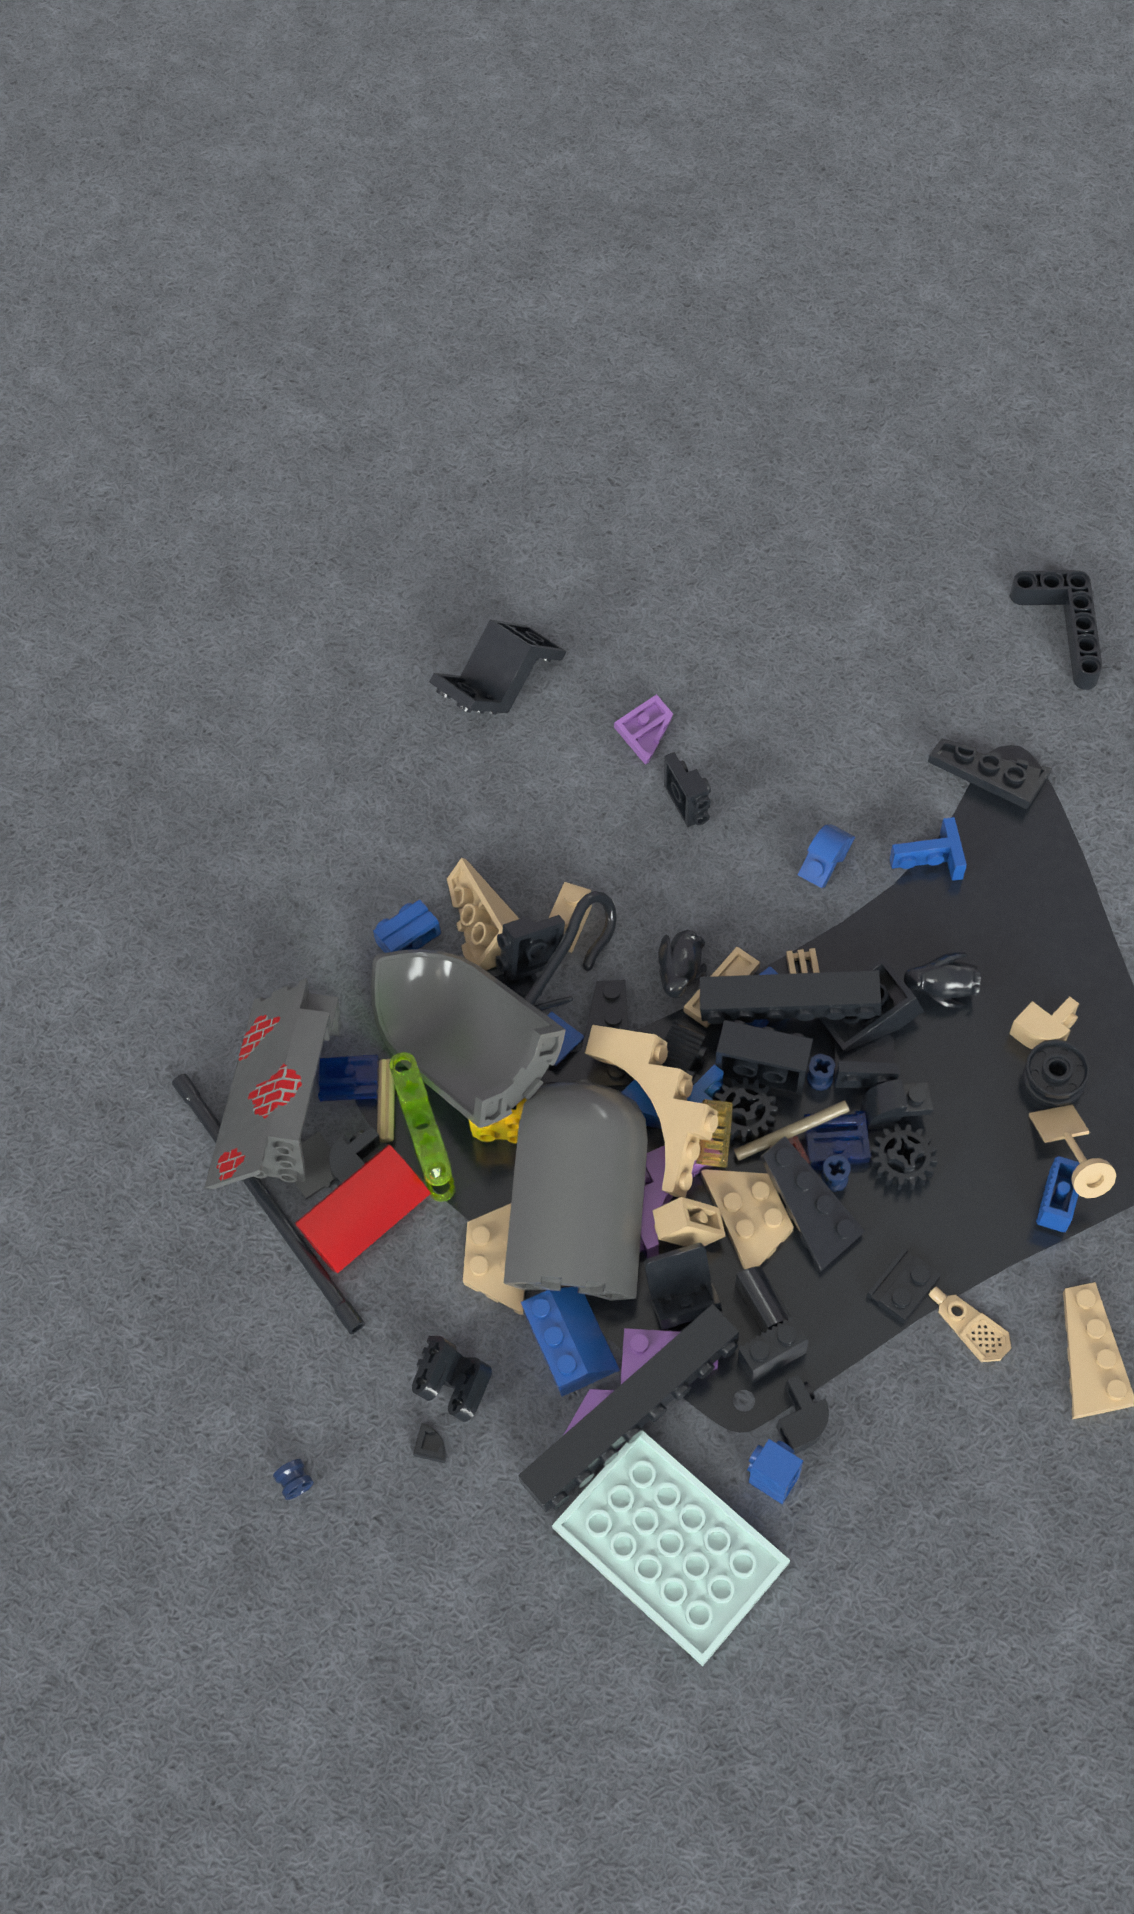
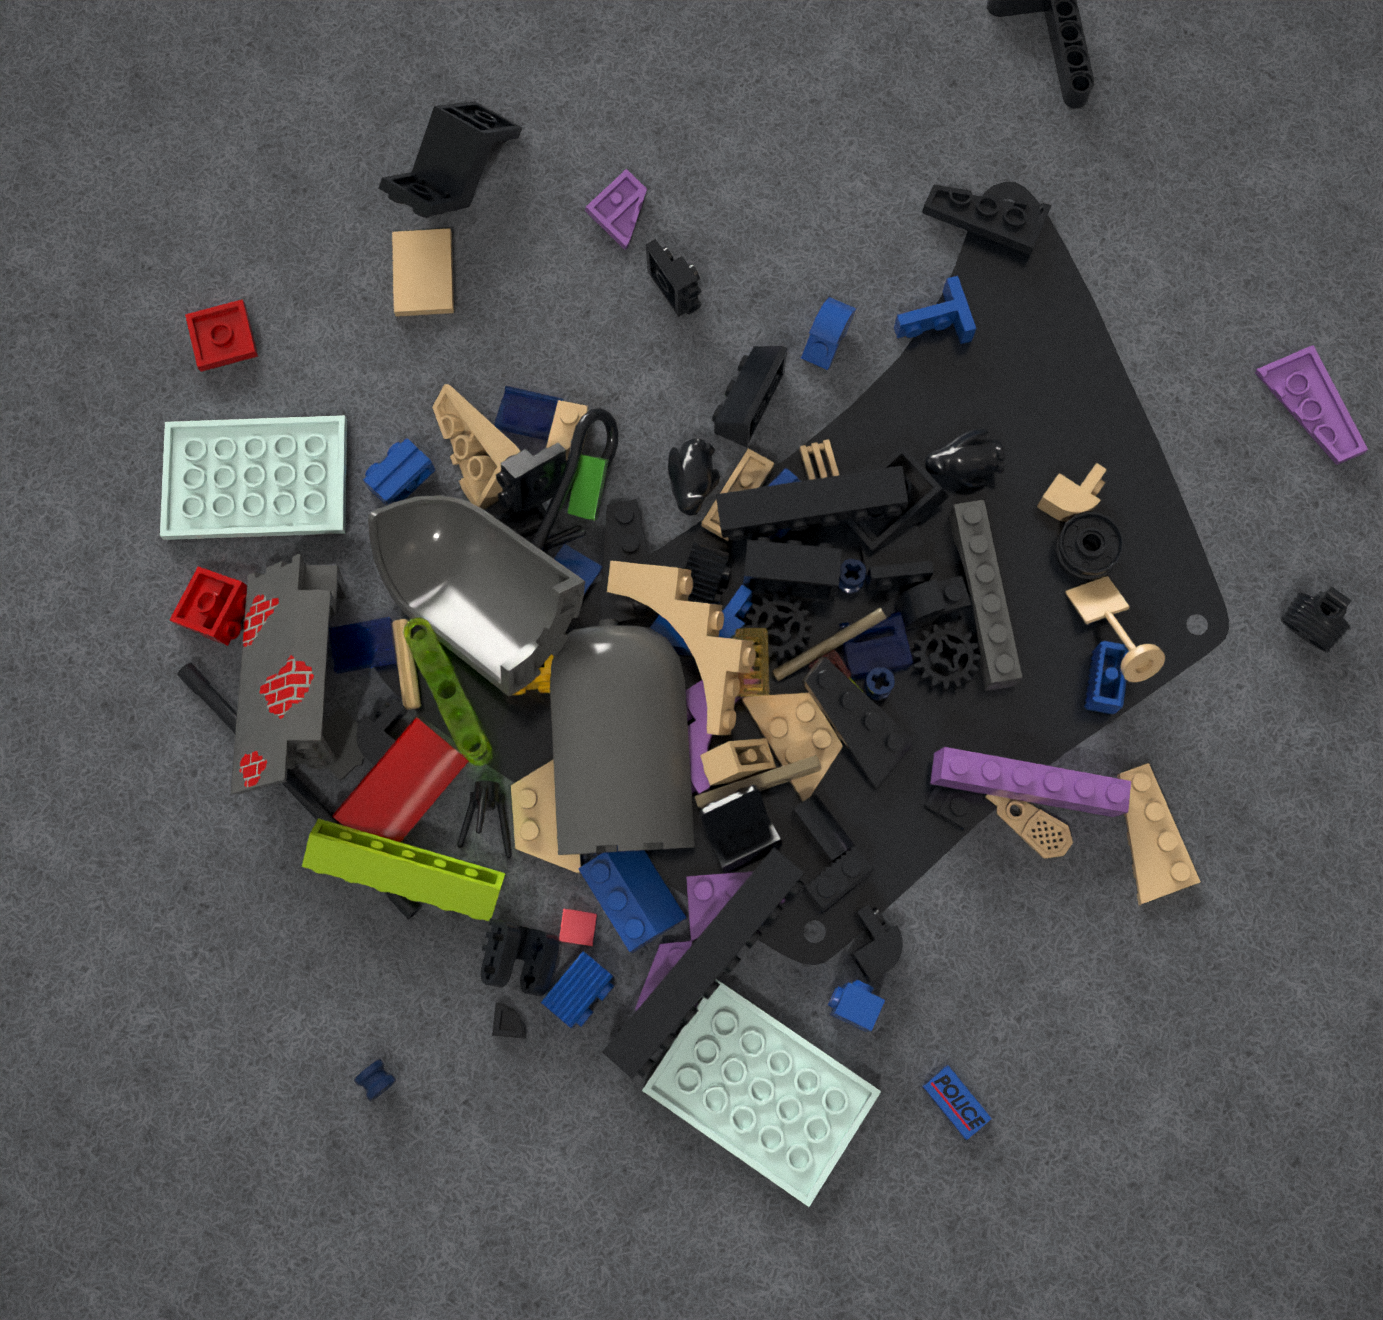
camera: 10 degrees left, 15 degrees up
none -> light aqua plate [160,415,347,540]
none -> red plate [169,566,247,646]
none -> red plate [185,299,258,372]
none -> lime brick [302,818,505,921]
none -> tan tile [392,228,454,316]
none -> black plant [457,781,512,858]
none -> clear blue plate [494,386,564,441]
none -> blue brick [541,951,615,1028]
none -> coral slope [559,909,597,947]
none -> bright green slope [568,454,609,521]
none -> dark tan tile [695,755,822,809]
none -> black slope [712,346,788,448]
none -> blue tile [922,1065,992,1140]
none -> medium lavender brick [930,747,1131,817]
none -> dark grey arch [948,500,1023,691]

